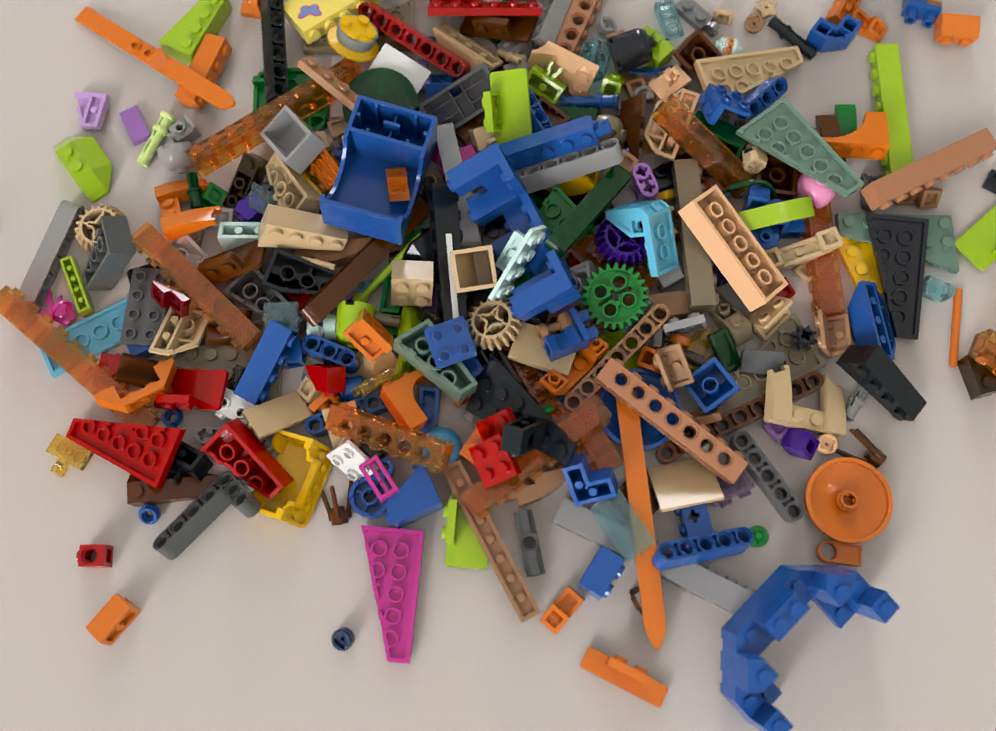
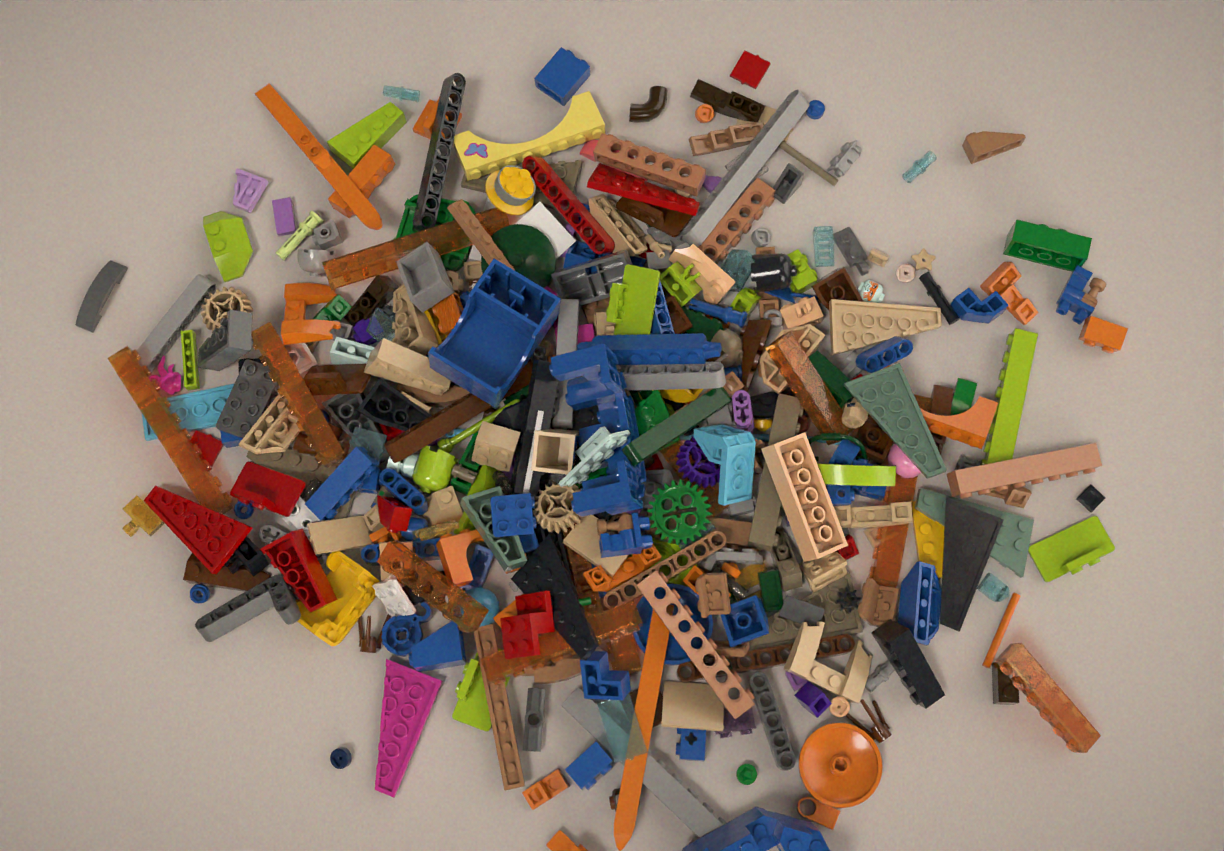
camera: 15 degrees right, 0 degrees up
red brick [76,544,114,568] -> none
orange hinge [85,593,141,646] -> none
orange slope [93,357,177,414] -> none
reddish brown panel [114,352,159,388] -> none
dark red slope [151,280,190,317] -> none
dark green axle [186,172,204,209] -> none
orange bracket [342,308,394,363] -> none
dark pink tile [358,454,400,503] -> none
orange slope [386,167,410,202] -> none
black brick [500,414,546,457] -> none
blue beam [651,527,754,570] -> none
blue bracket [698,83,752,125] -> none

